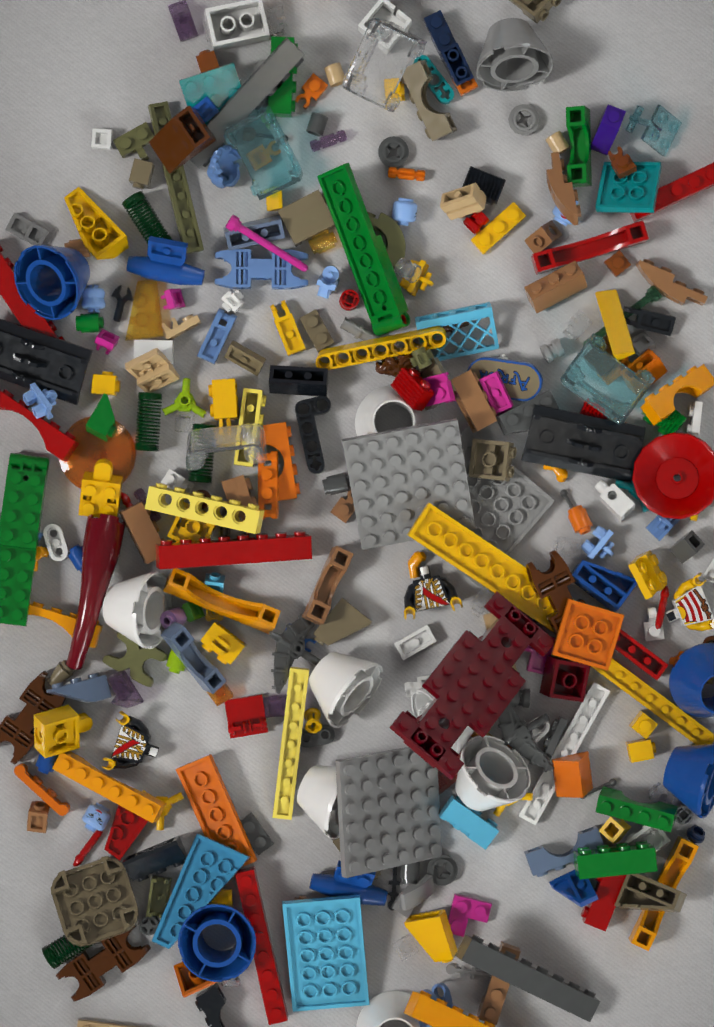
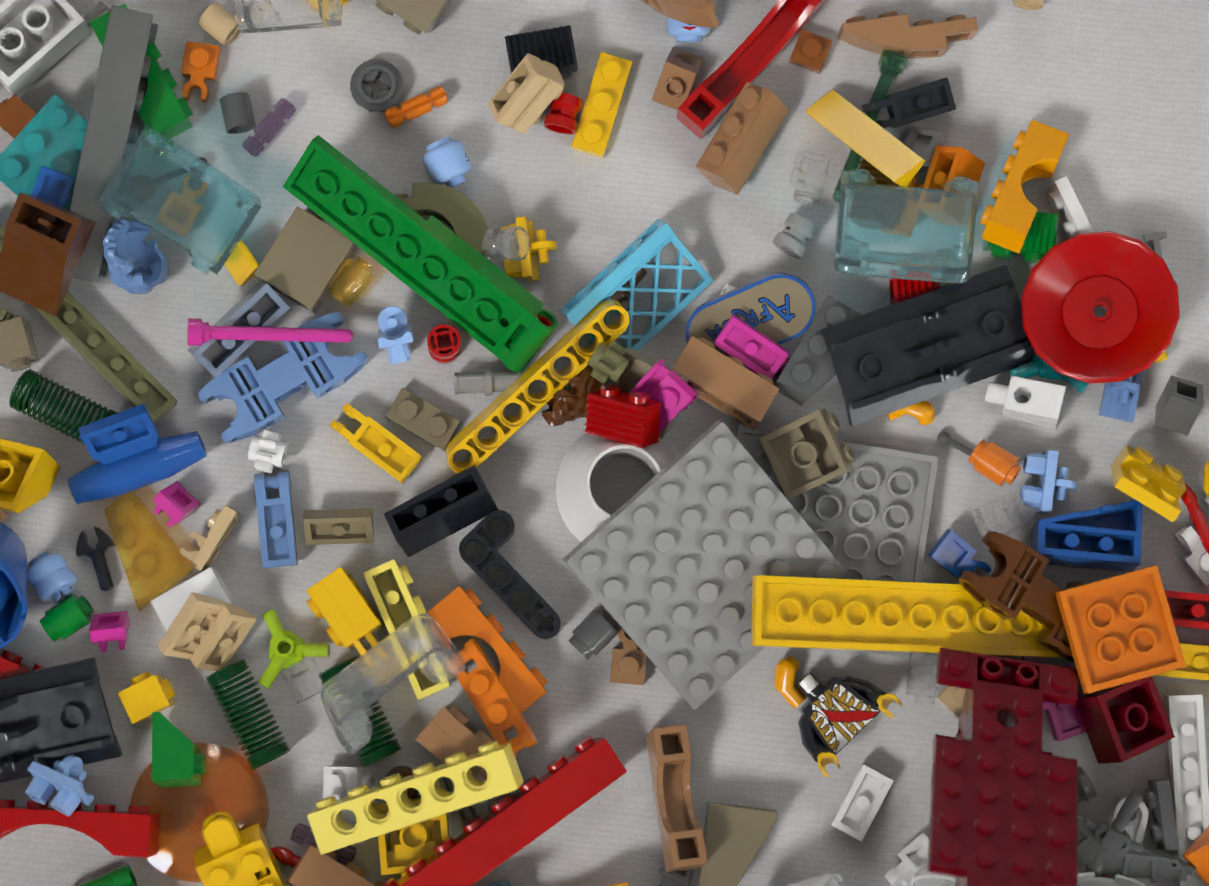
camera: 35 degrees left, 5 degrees down
none -> blue plate [927,529,991,577]

